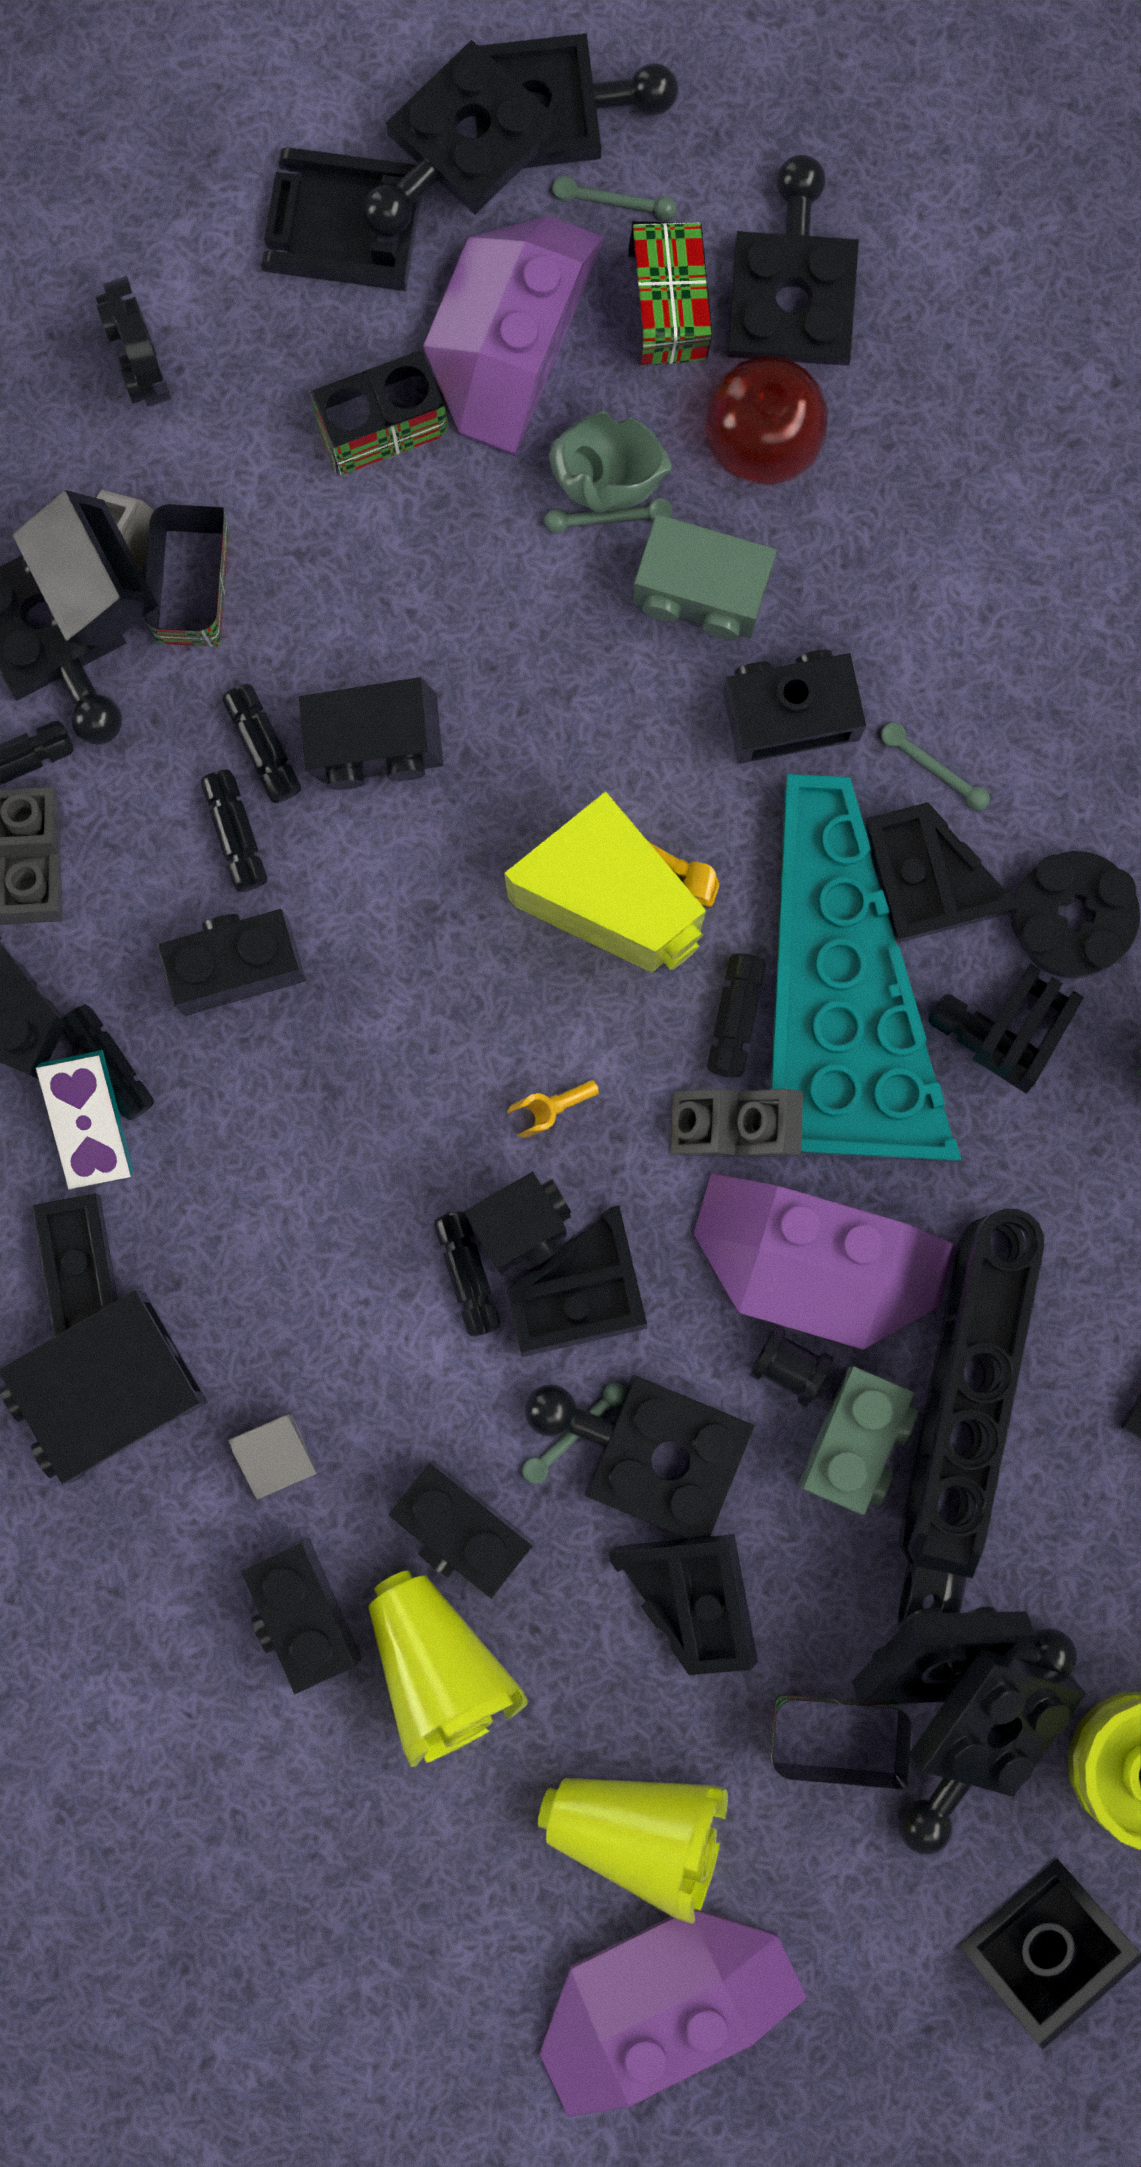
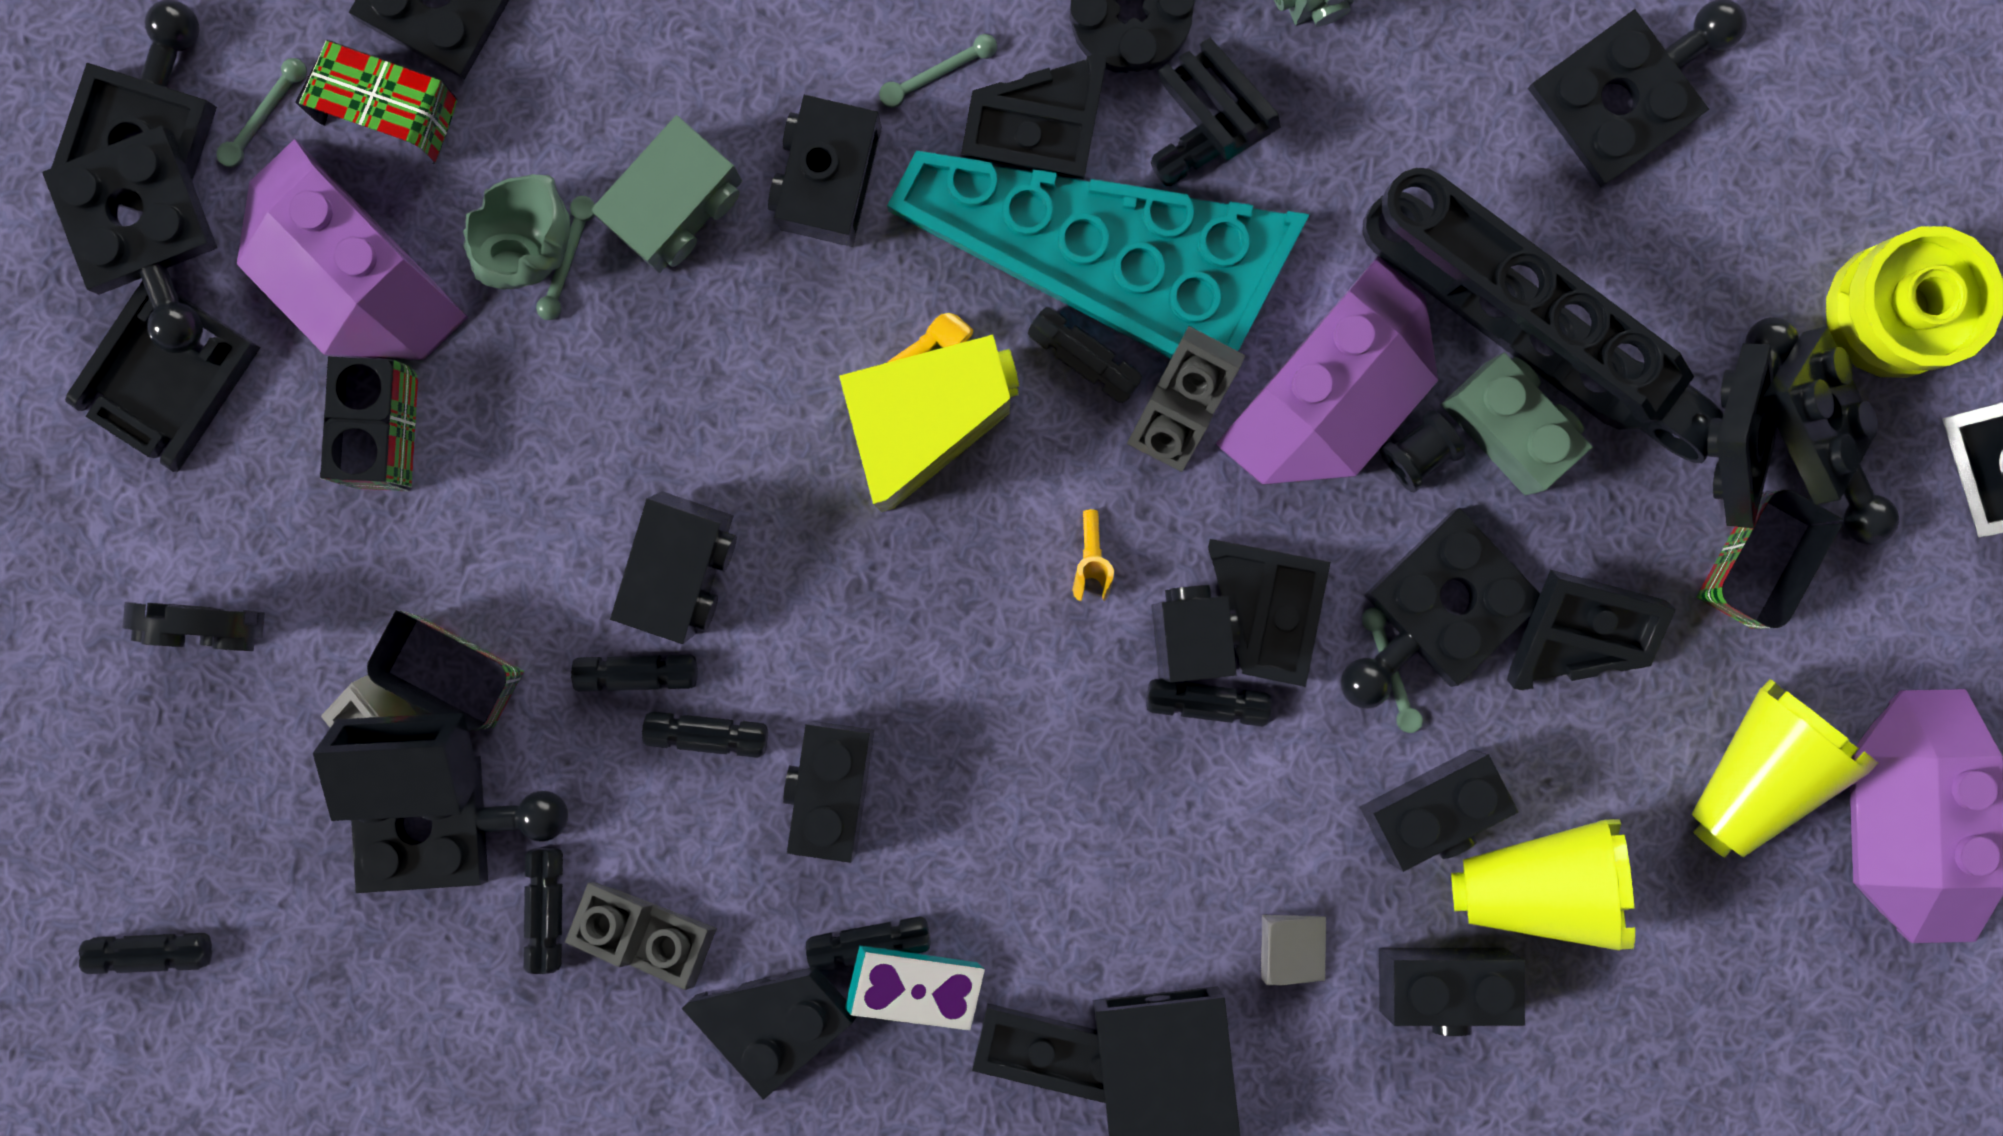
camera: 70 degrees left, 5 degrees up
clear red cylinder [705,356,828,485] -> none

